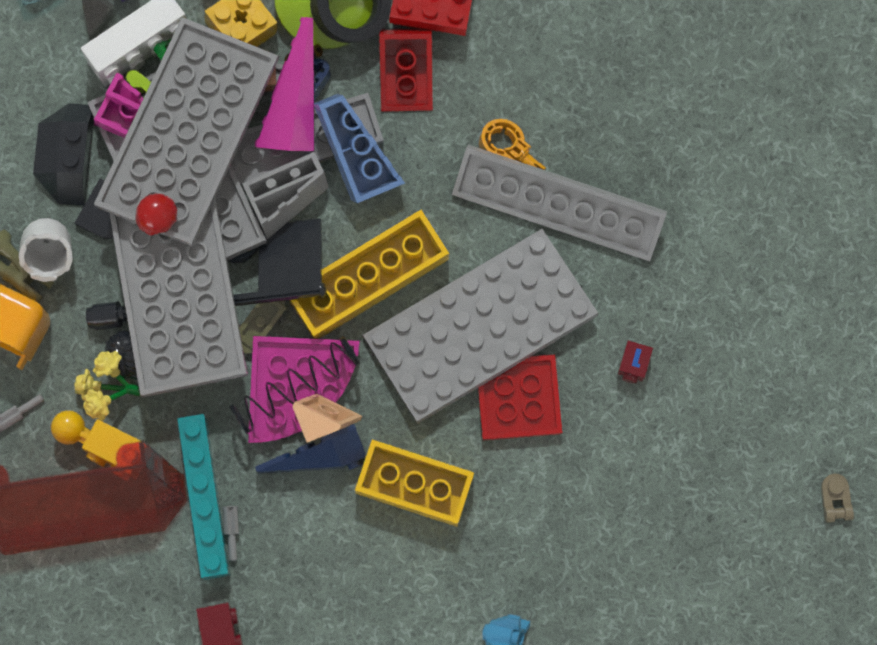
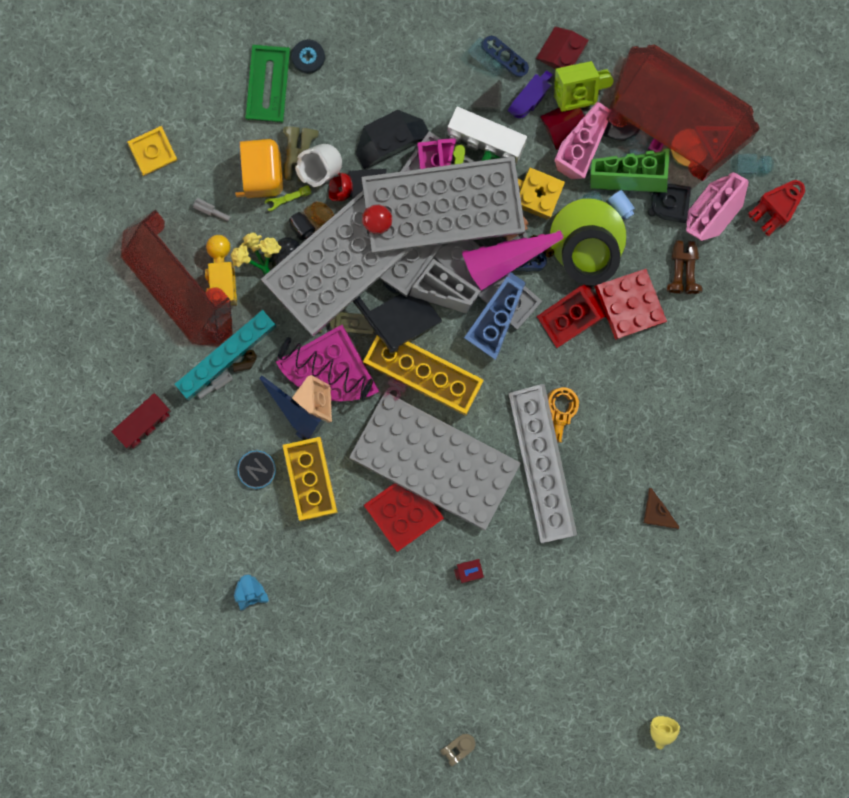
camera: 65 degrees right, 5 degrees up
none -> dark brown arm [232,350,257,373]
none -> black tile [237,450,276,489]
none -> lime piece [265,186,312,212]
none -> clear orange piece [303,201,334,228]
none -> red hair [328,173,353,202]
none -> clear pink tile [386,378,408,400]
none -> reddish brown tile [643,488,679,529]

